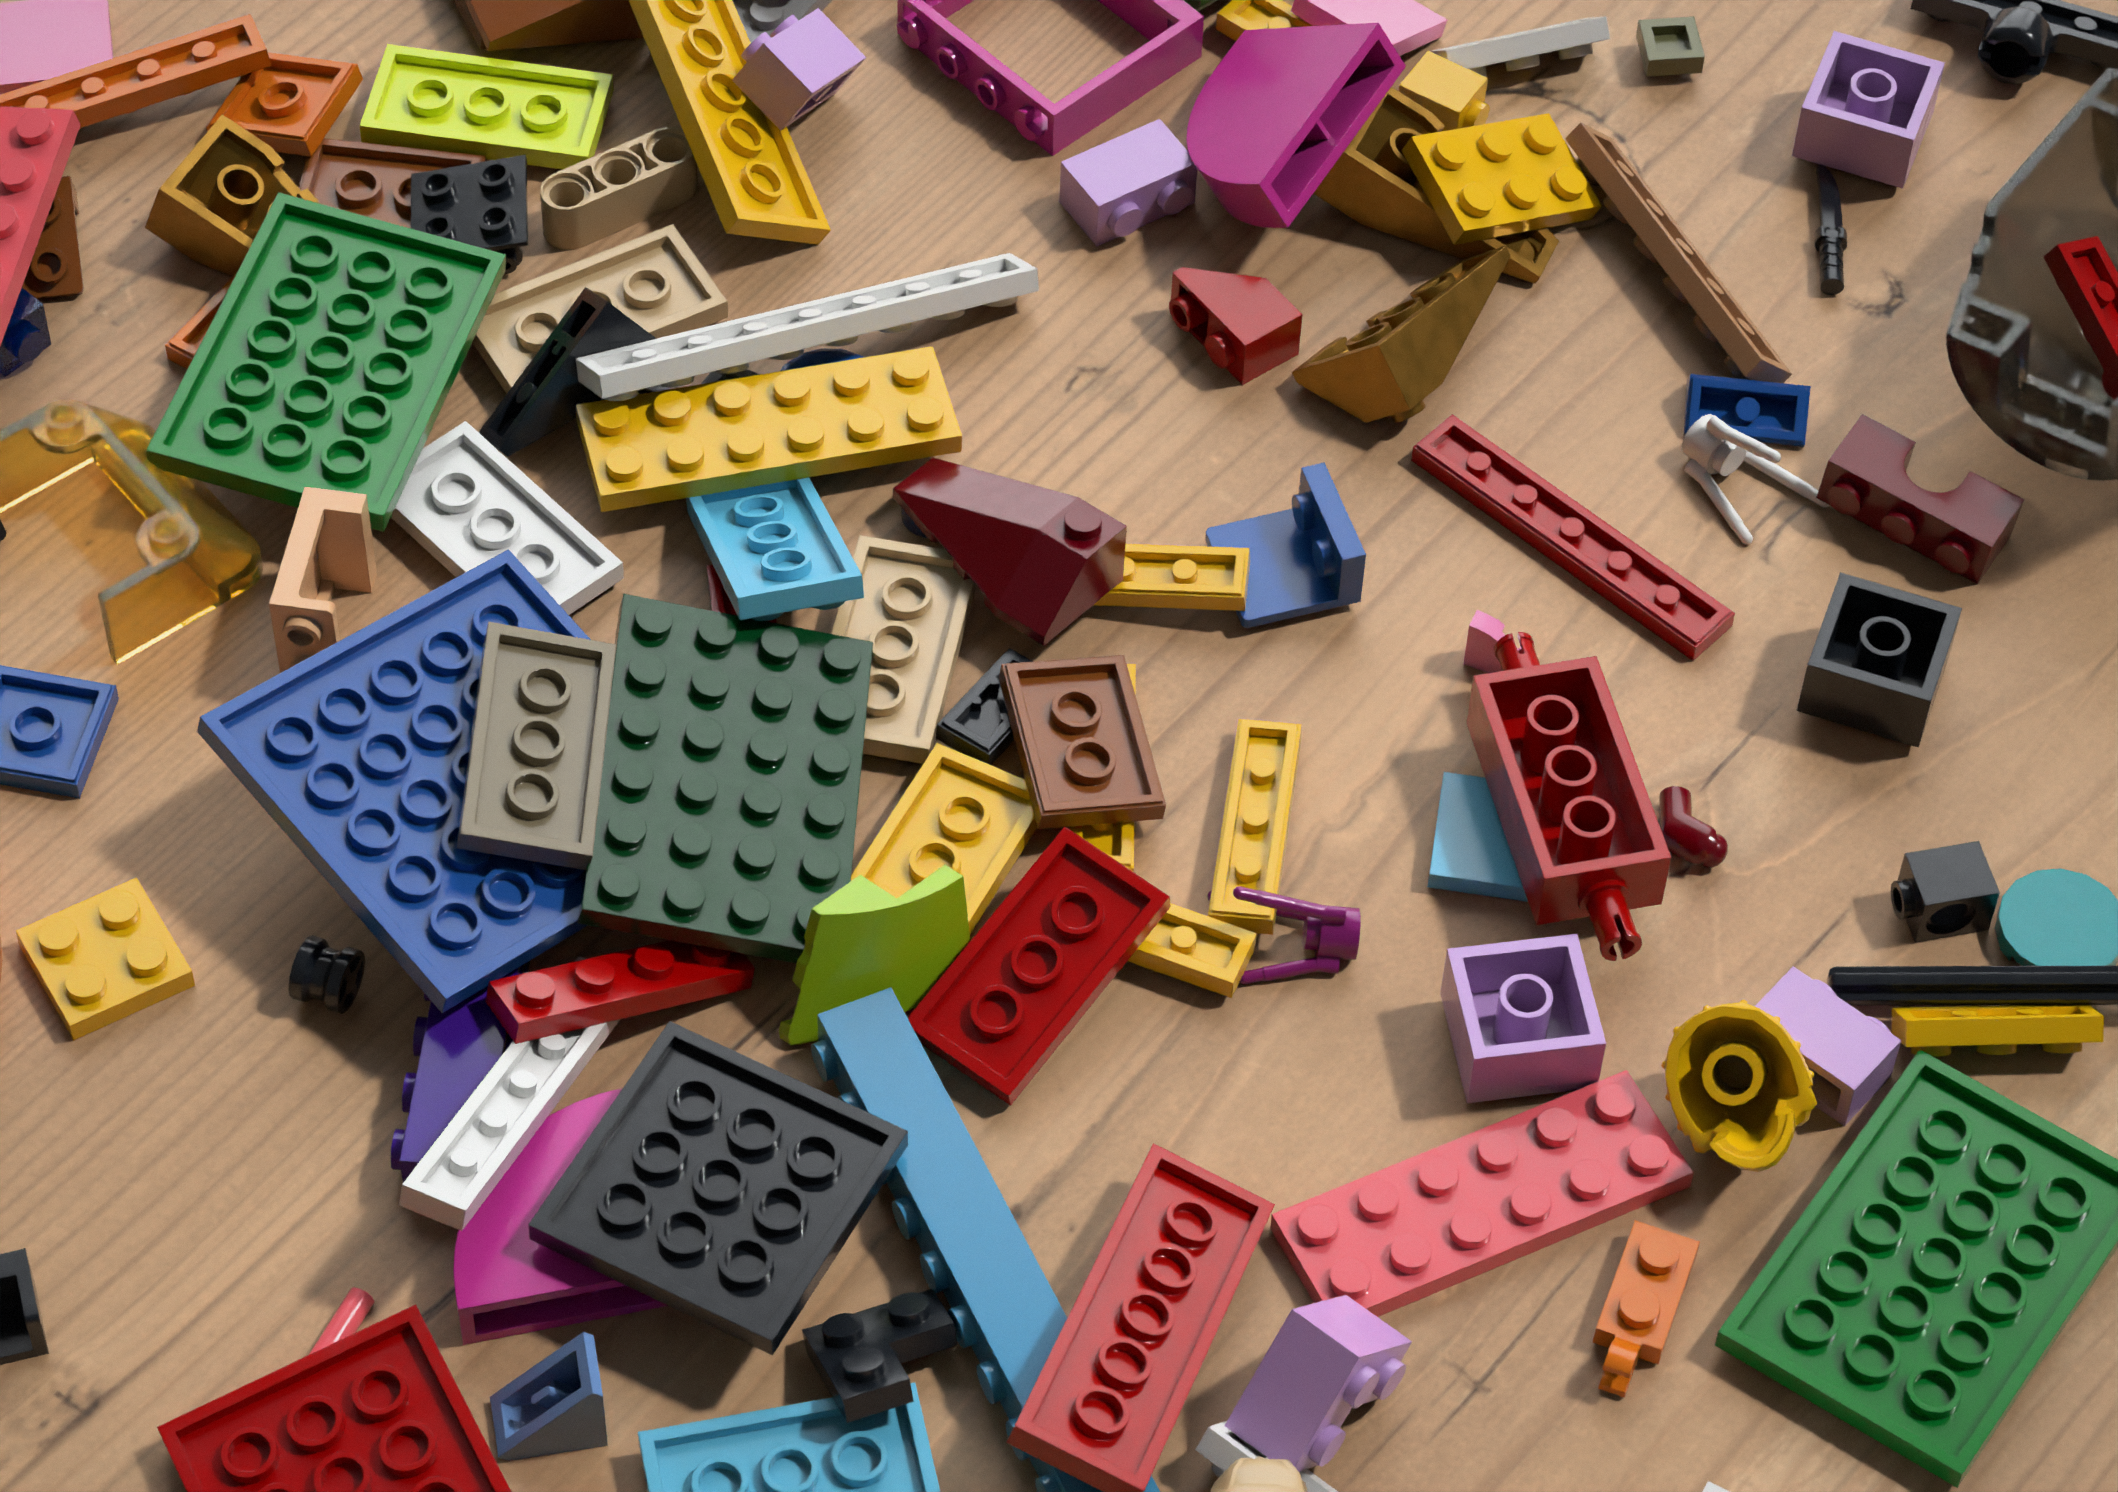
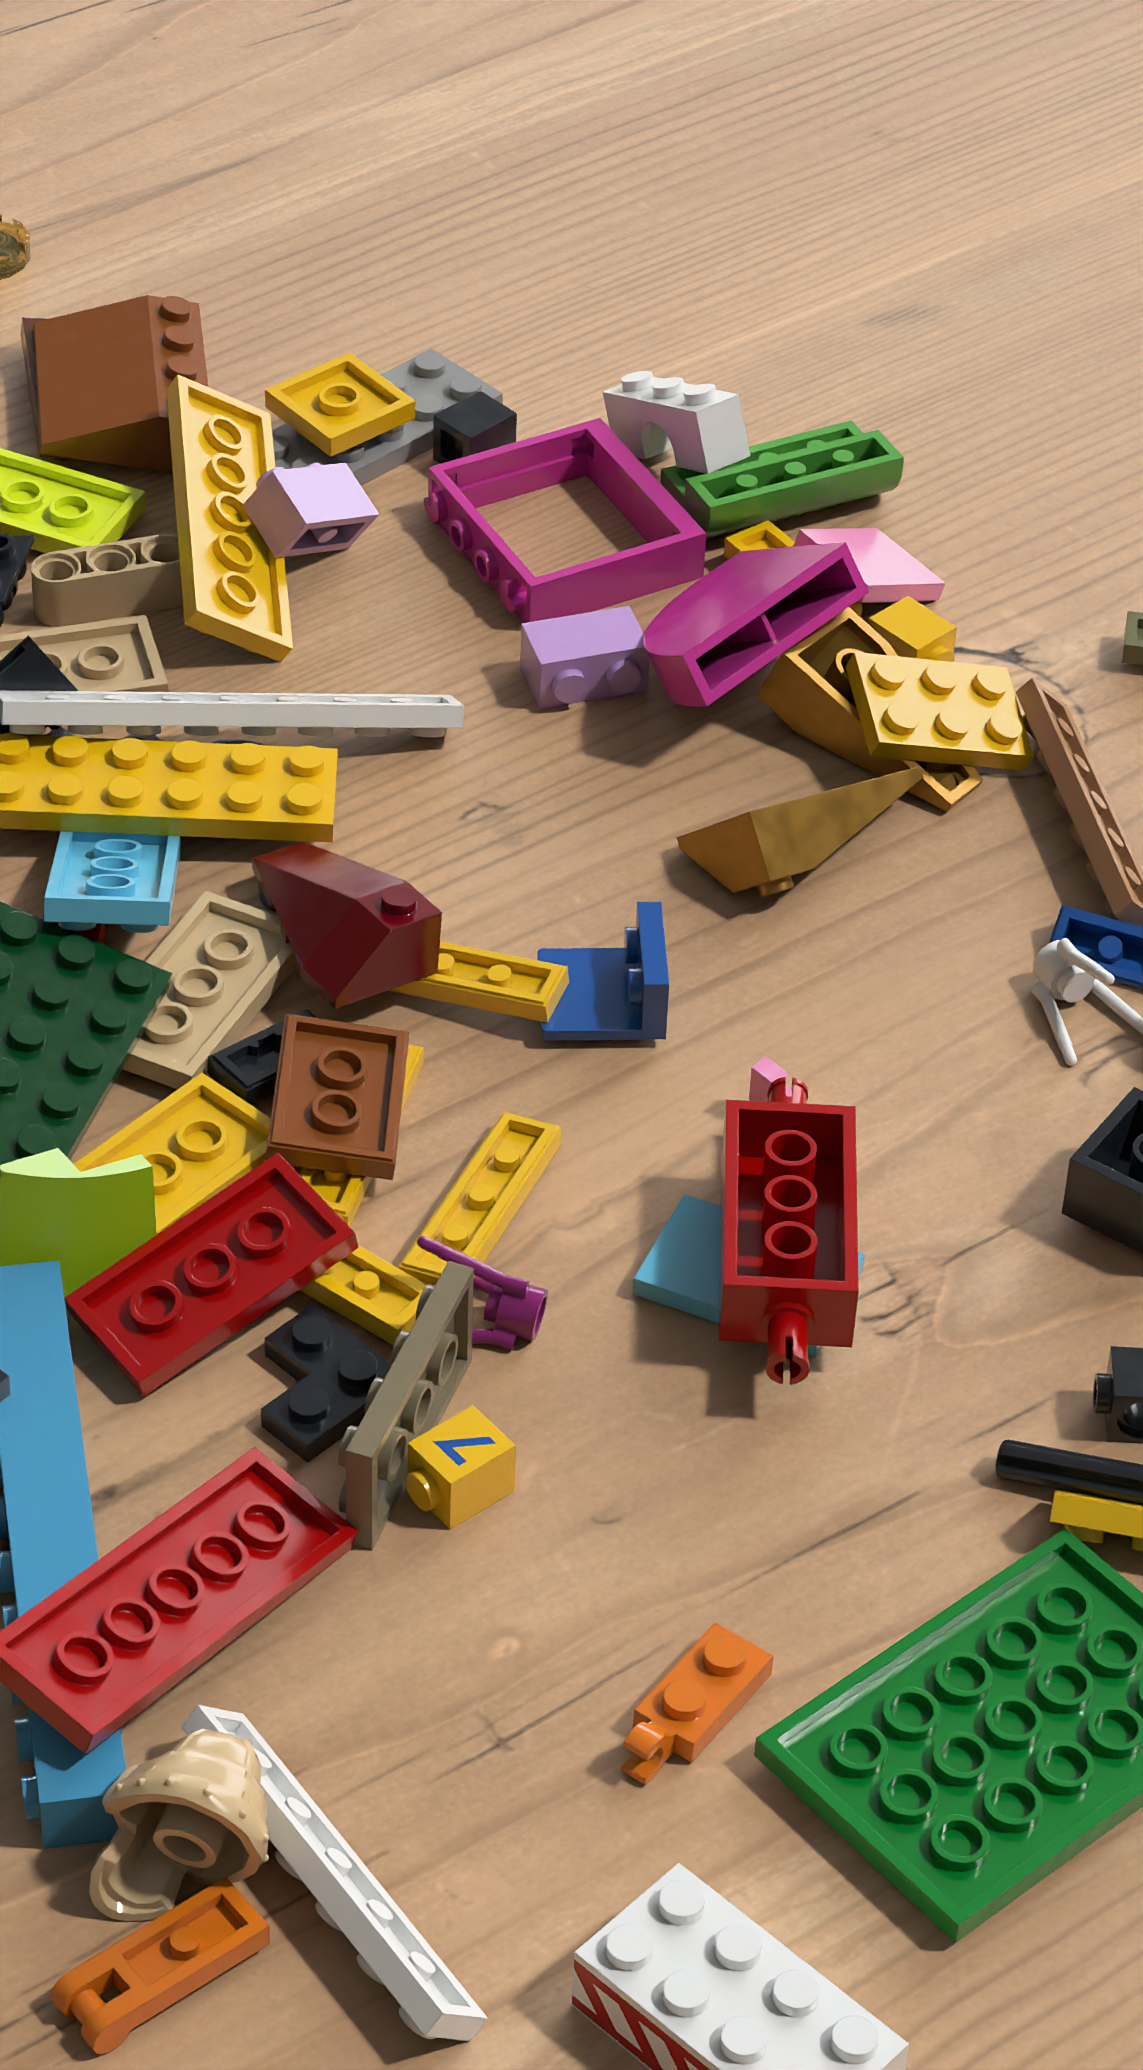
camera: 15 degrees right, 10 degrees down
red slope [1169,267,1303,385] -> none
lavender brick [1224,1295,1412,1472] -> none
coral plate [1270,1070,1694,1317] -> none
red tile [1411,414,1735,661] -> none
white plate [1430,16,1610,77] -> none
lavender brick [1440,934,1606,1103] -> none
dark red arm [1659,786,1728,868] -> none
yellow head [1662,1000,1817,1172] -> none
lavender brick [1755,966,1901,1127] -> none
none -> black plate [261,1304,391,1463]
none -> dark tan plate [338,1261,474,1550]
none -> yellow brick [405,1405,516,1529]

